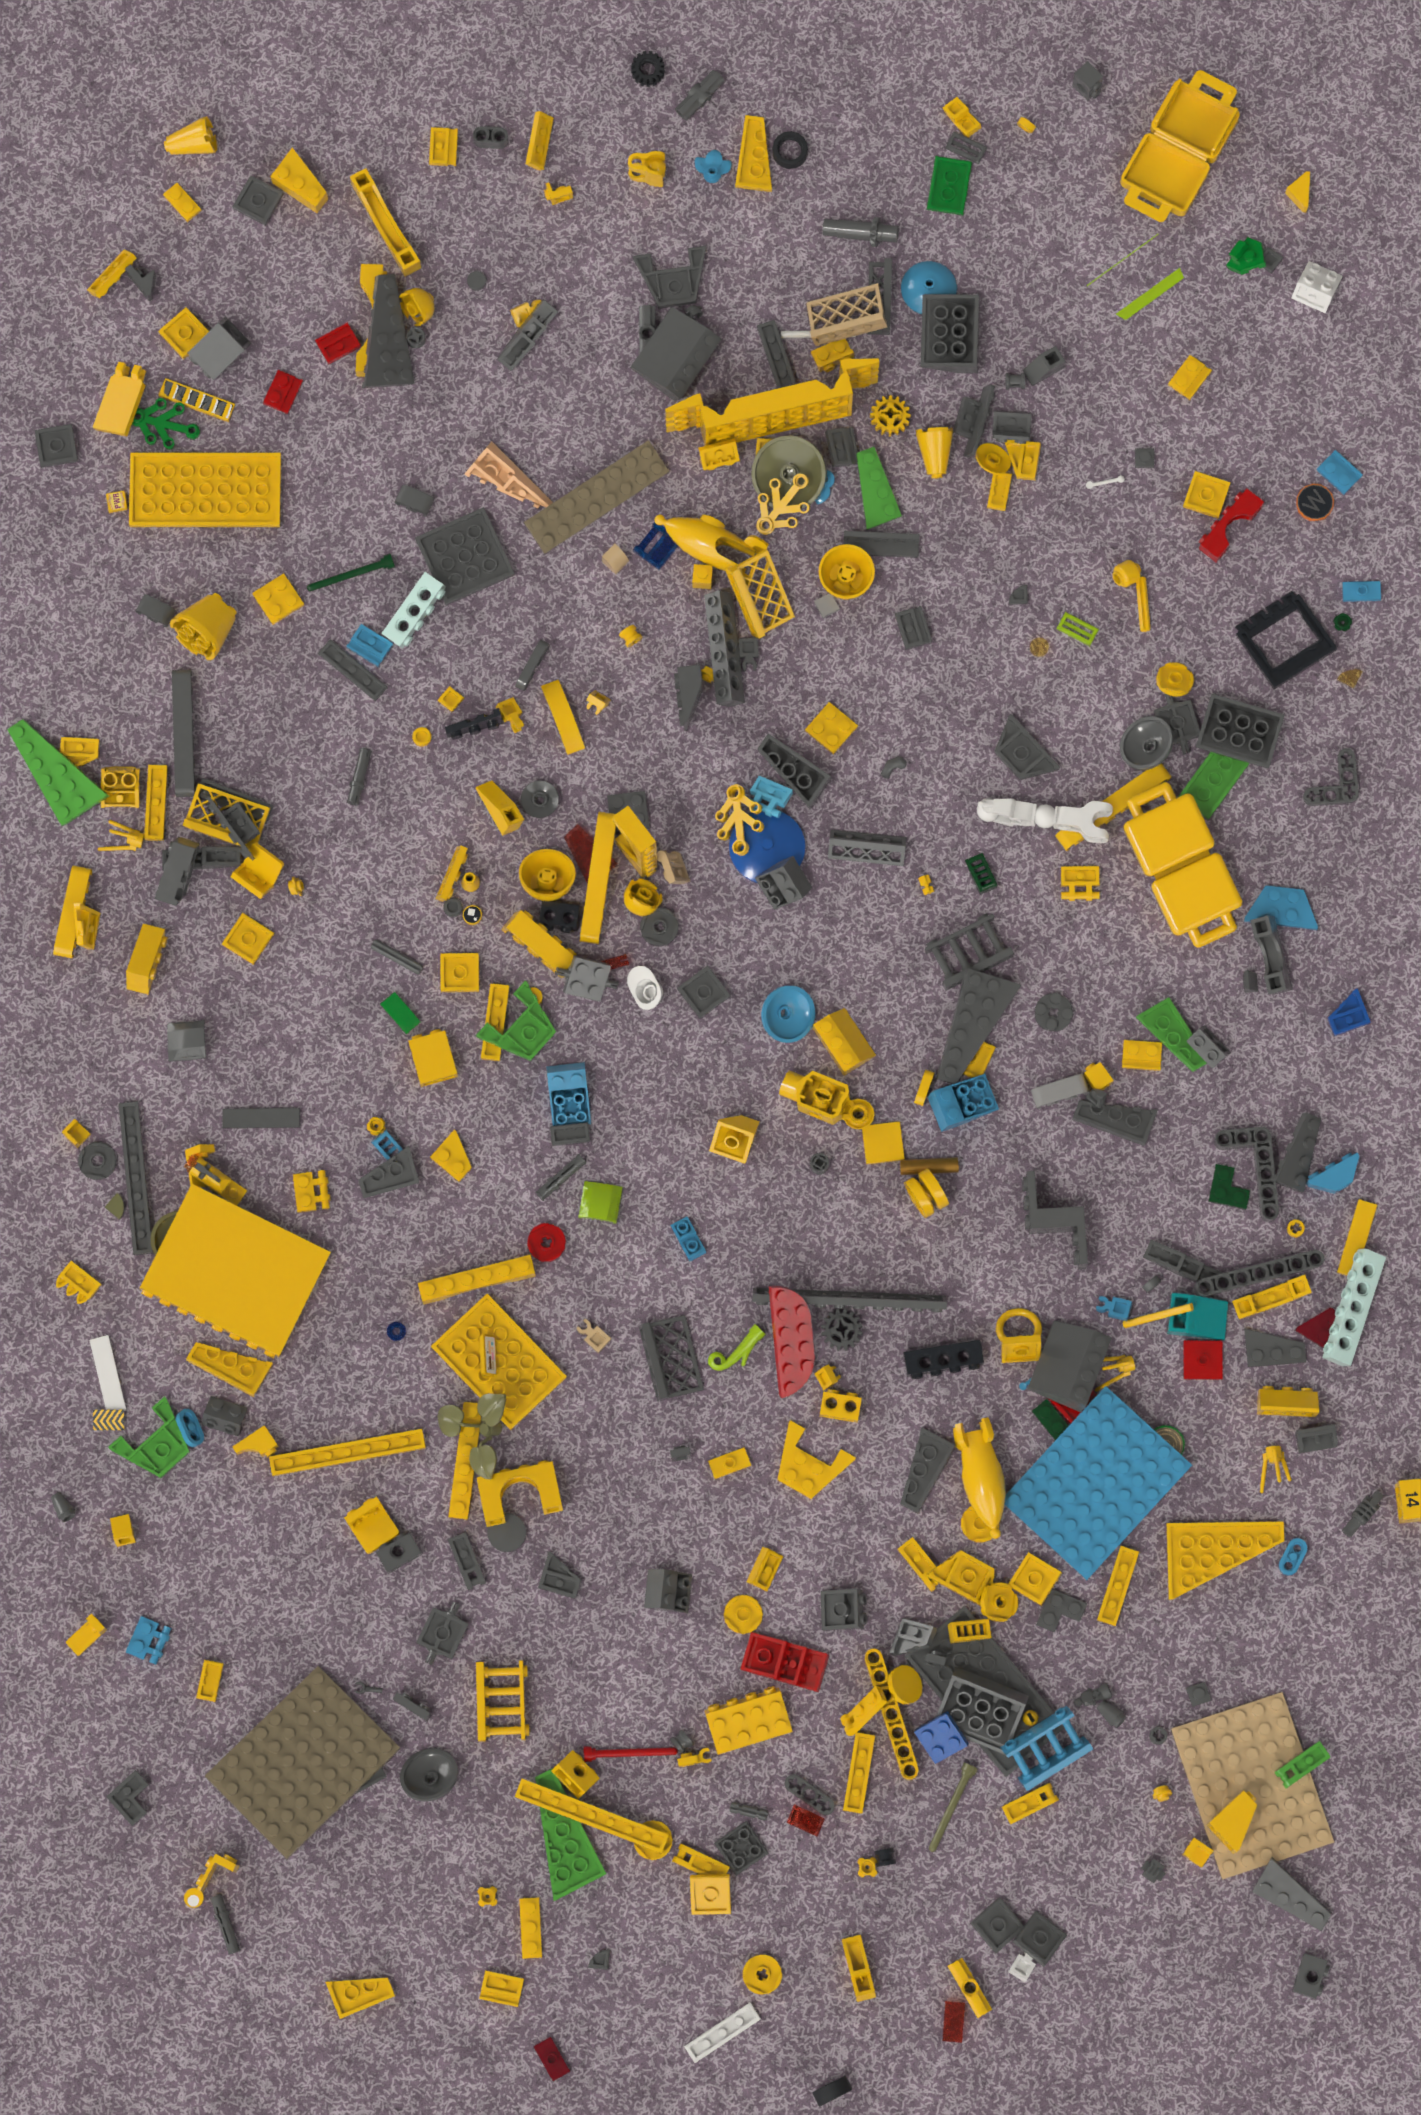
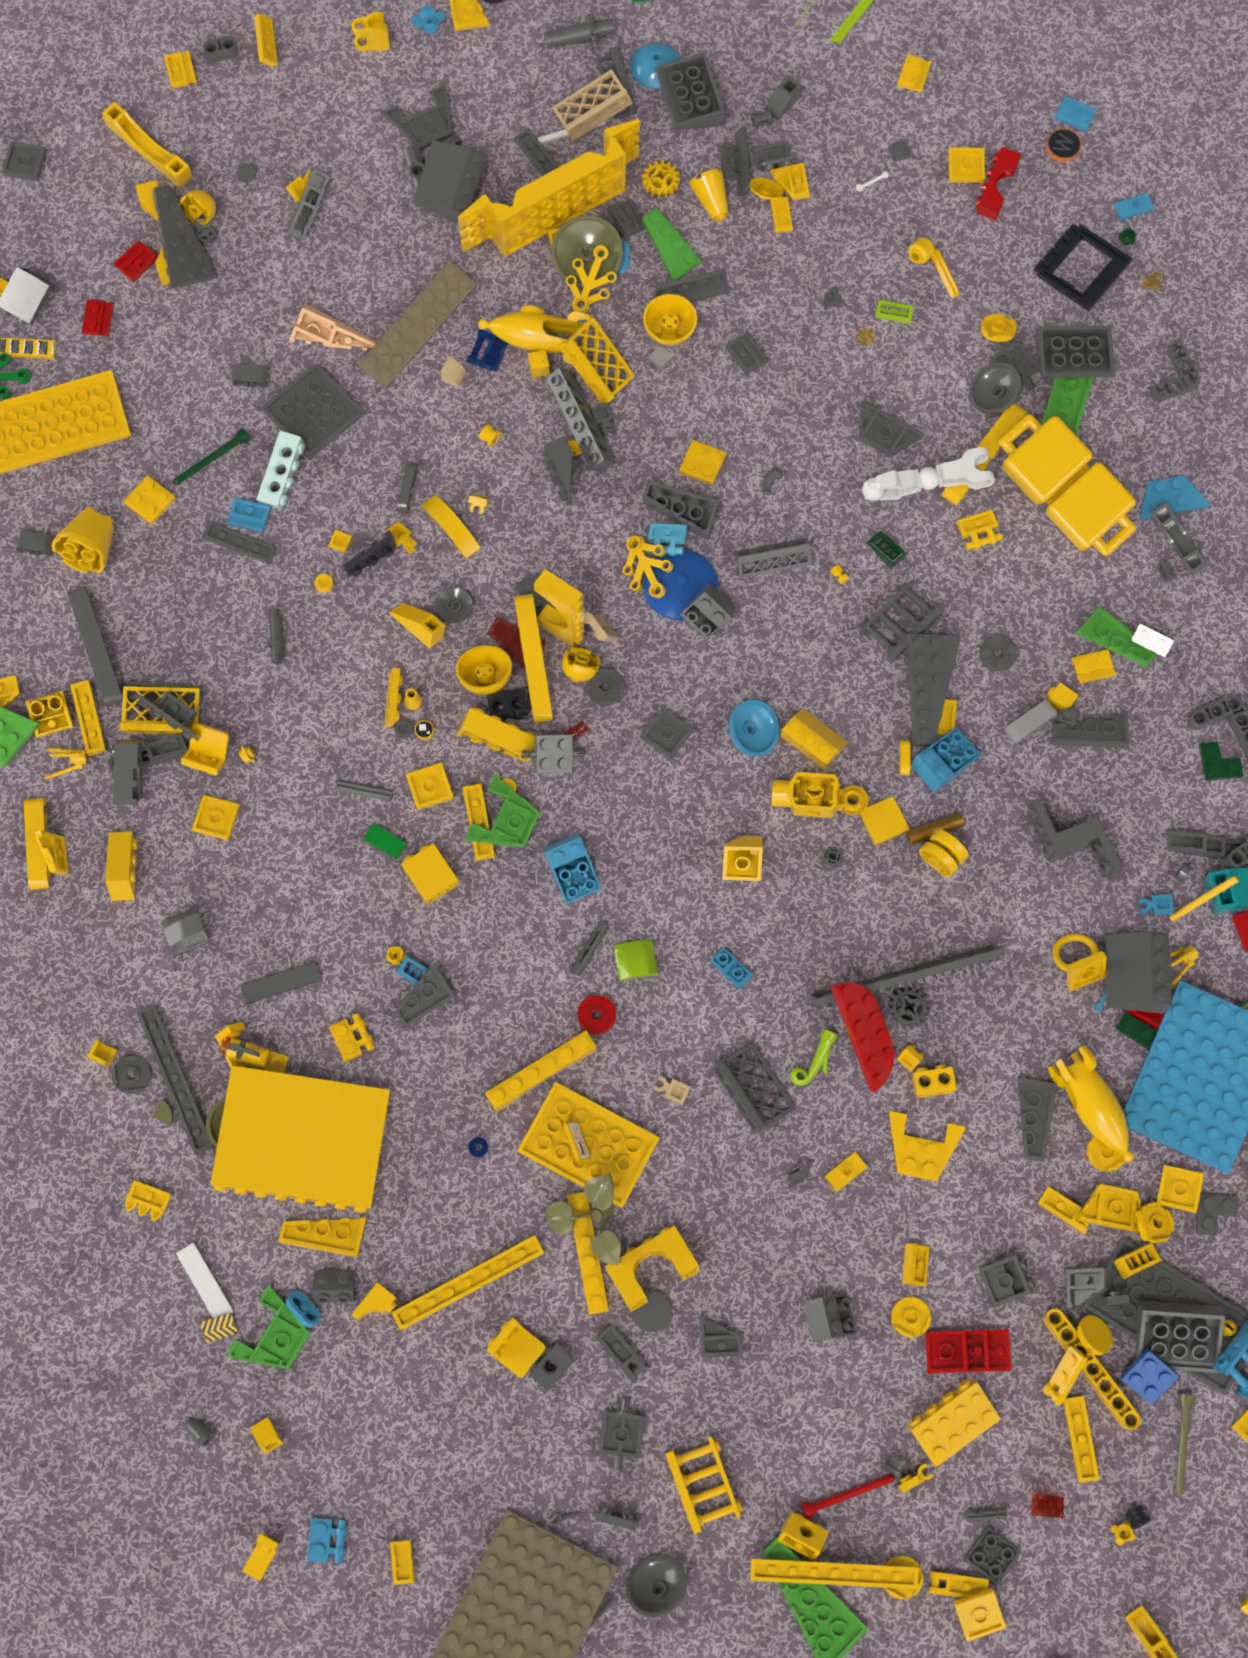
camera: 20 degrees left, 5 degrees down
yellow wedge [270,147,328,213] -> none
yellow wing [430,1130,472,1182] -> none
yellow bracket [543,182,573,205] -> none
dark grey plate [550,1122,590,1146] -> none
white piece [627,966,663,1010] -> none
yellow bracket [698,438,740,470] -> none
dark grey beam [785,1774,835,1815] -> none
yellow bracket [811,338,854,373] -> none
black brick [903,1340,984,1379] -> none

